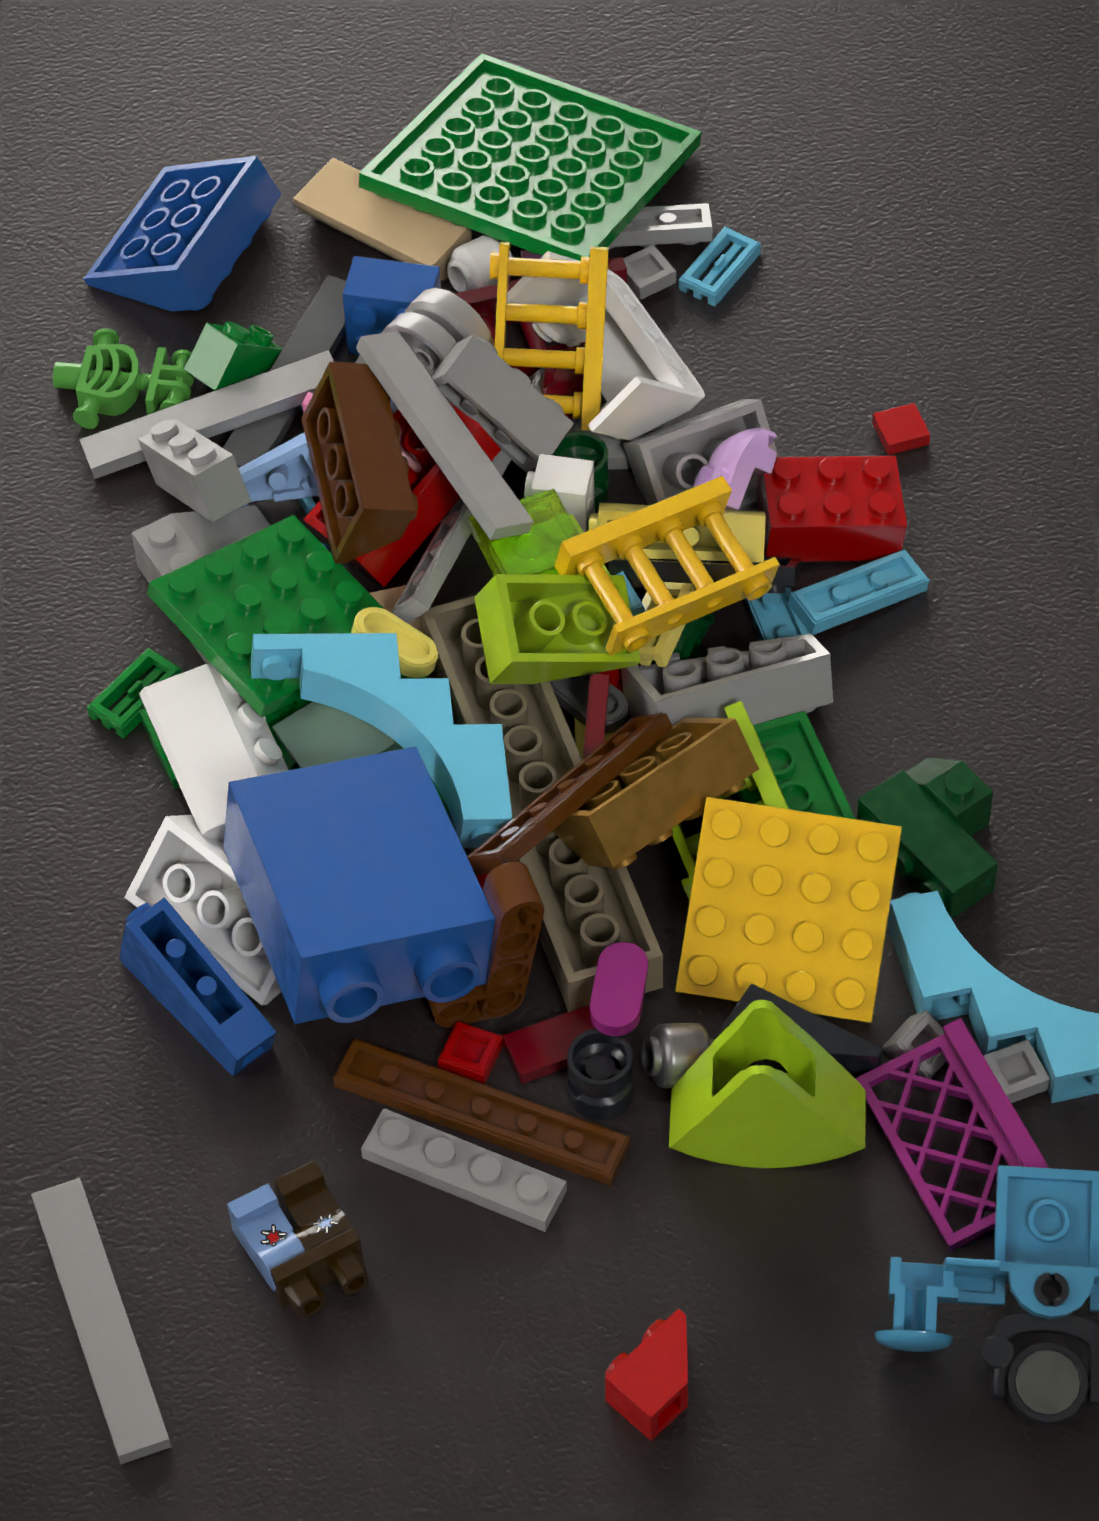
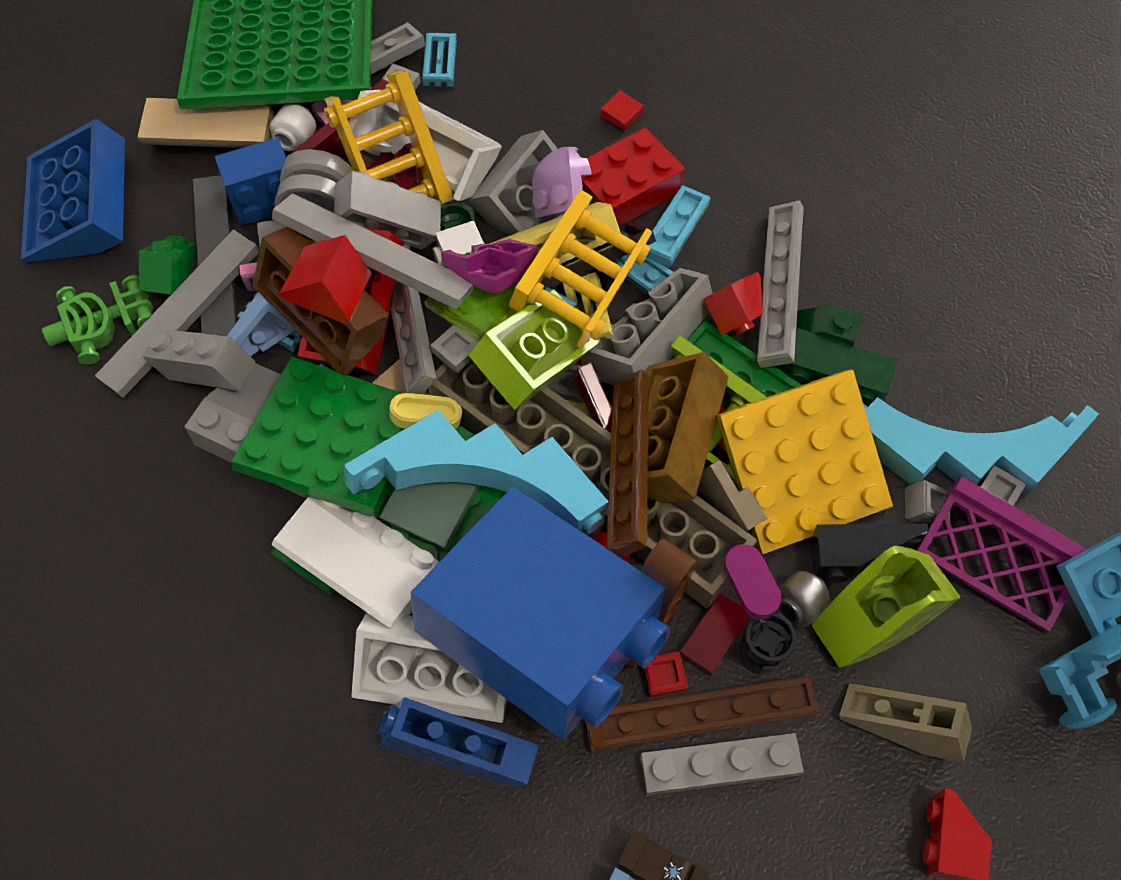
camera: 35 degrees left, 10 degrees up
green tile [87,648,183,739] -> none
none -> red slope [279,235,372,325]
none -> light grey plate [431,323,479,373]
none -> magenta slope [441,239,538,294]
none -> dark tan slope [696,460,768,531]
none -> red slope [704,272,763,335]
none -> light grey tile [757,200,803,368]
none -> dark tan slope [839,683,972,763]

